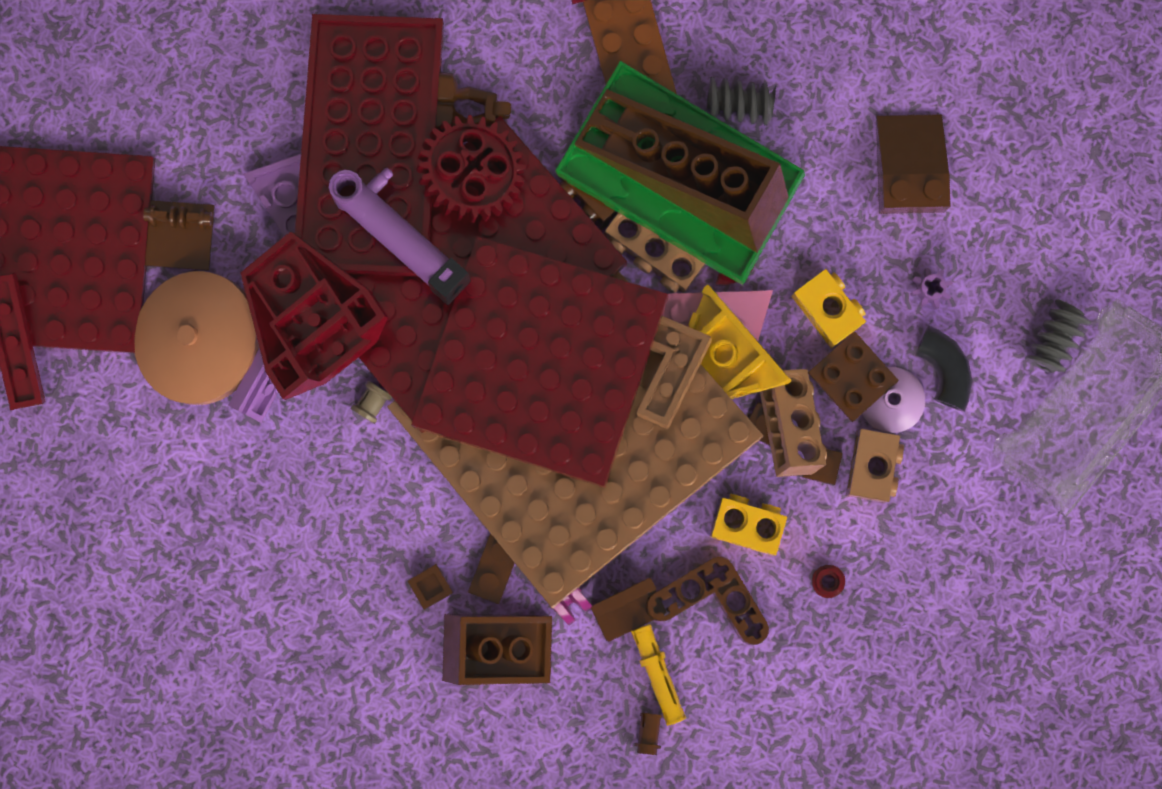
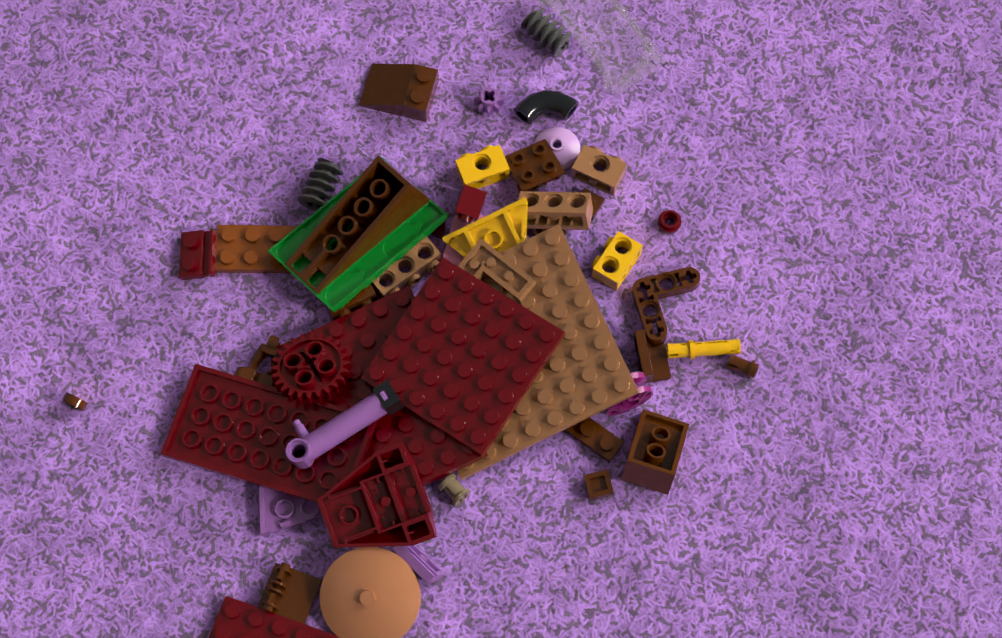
camera: 70 degrees left, 15 degrees down
none -> dark red slope [454,185,487,224]

